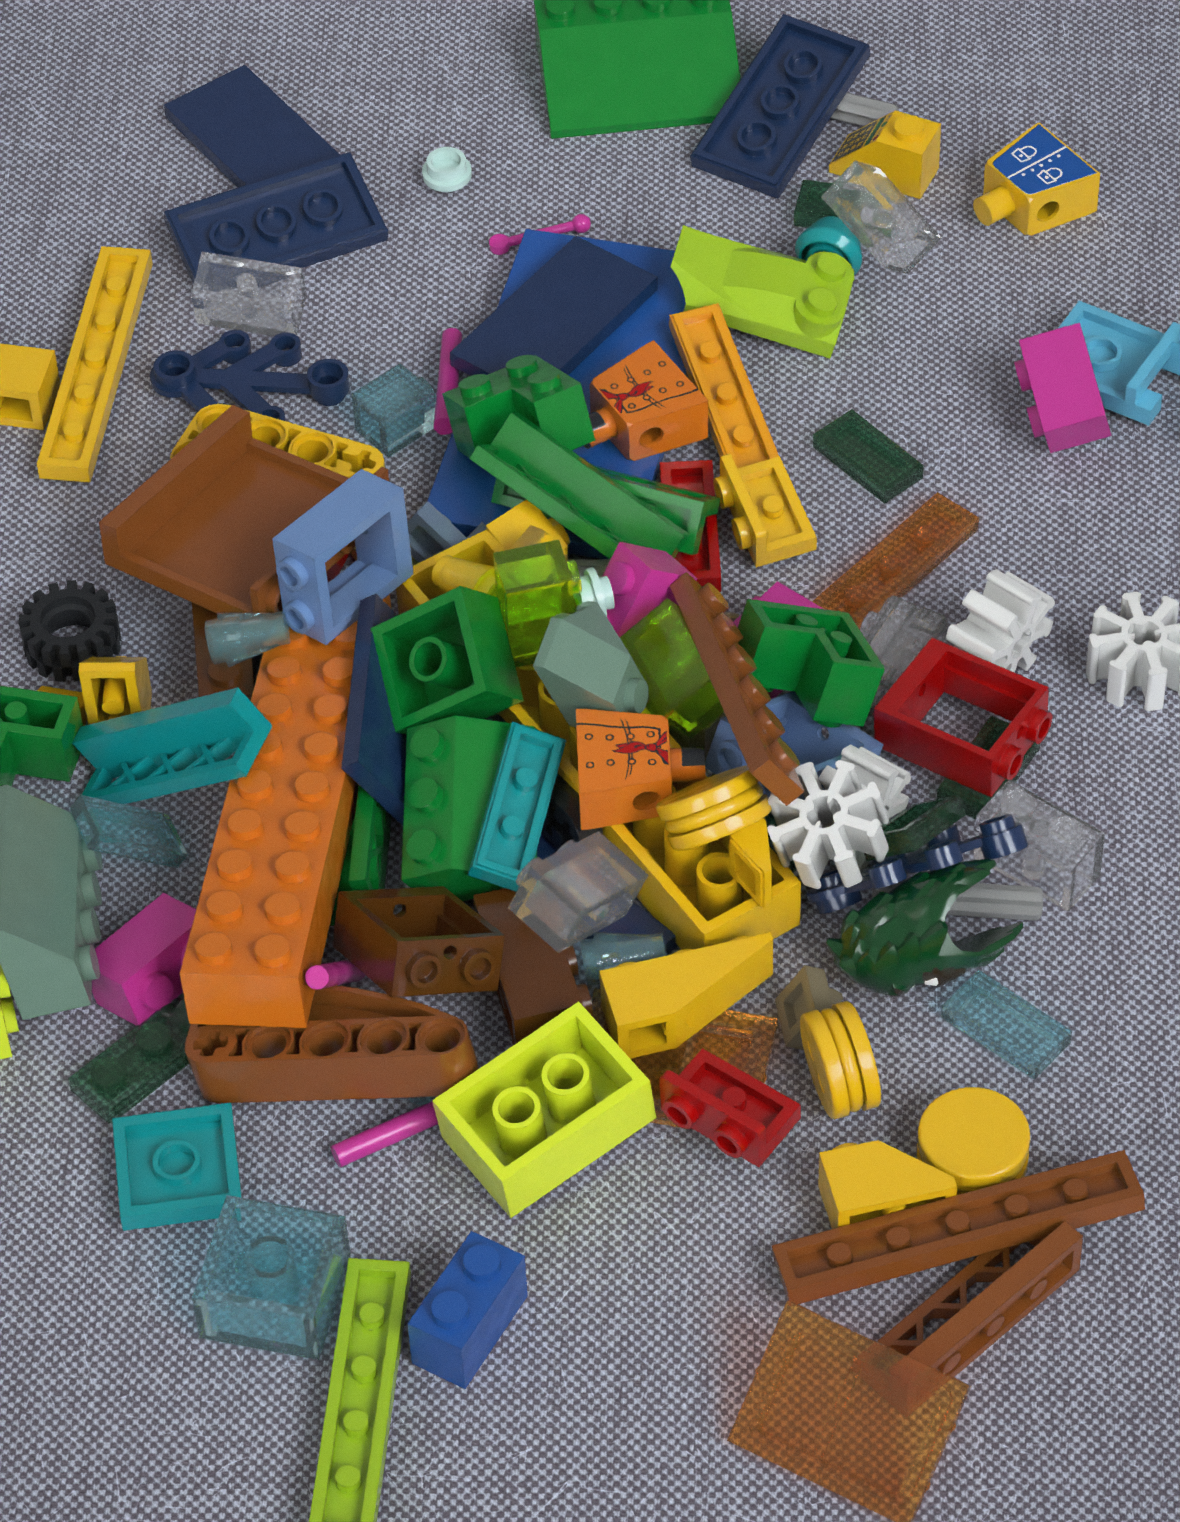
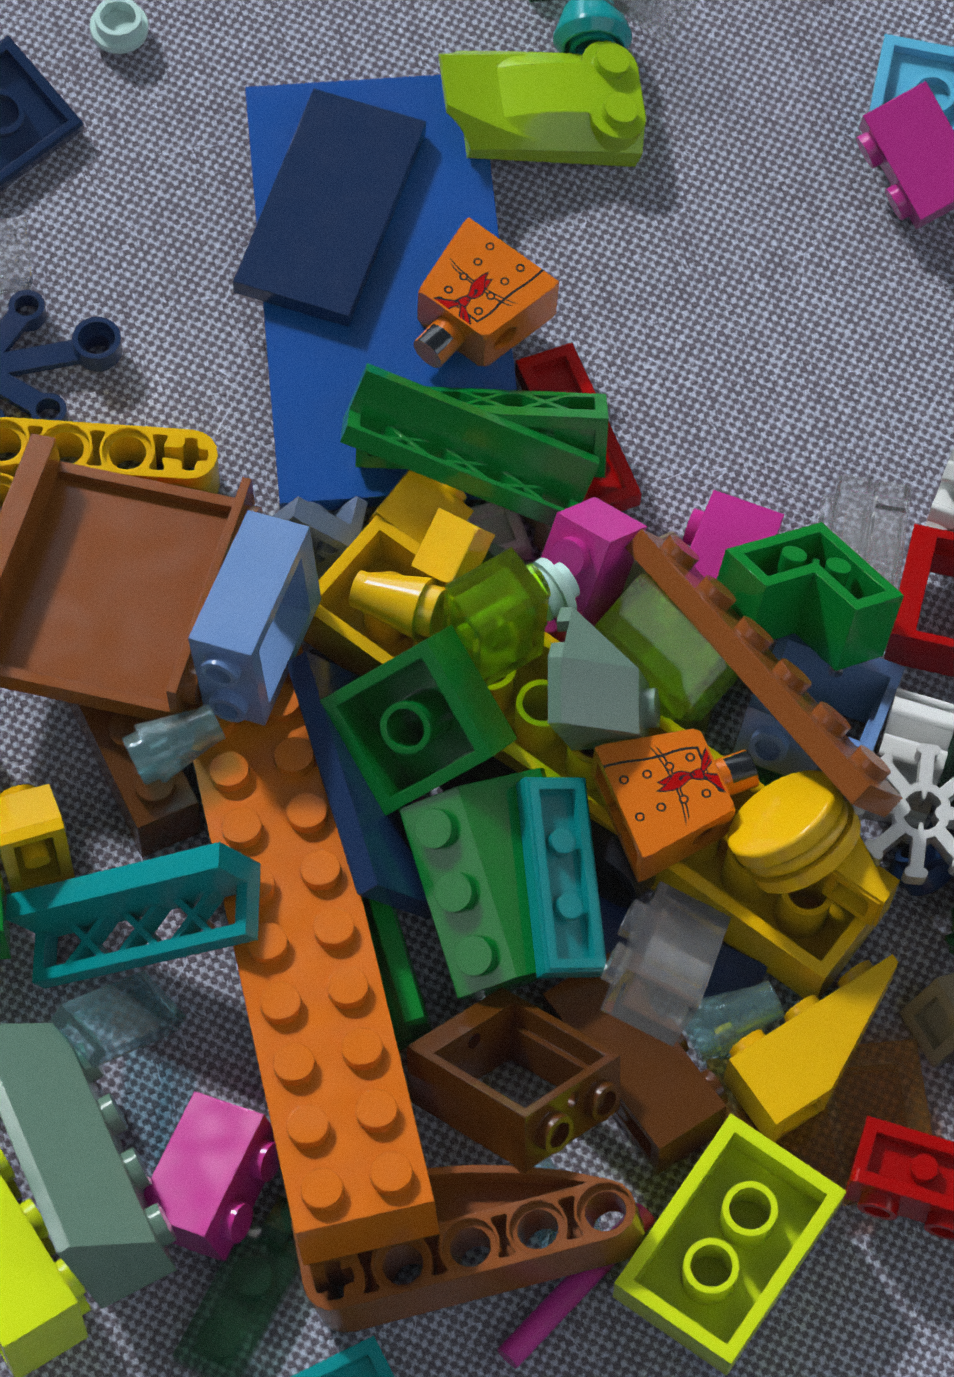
camera: 25 degrees left, 15 degrees up
dark pink bar [305,960,366,990] -> none
clear light blue brick [352,364,436,458] -> none
dark pink bar [434,328,462,435] -> none
green brick [442,355,595,458] -> none
dark pink hinge [489,214,591,255] -> none
light orange tile [669,303,779,468] -> none
yellow bracket [713,454,817,568] -> none
clear orange tile [812,492,979,633] -> none
clear green tile [813,409,924,504] -> none

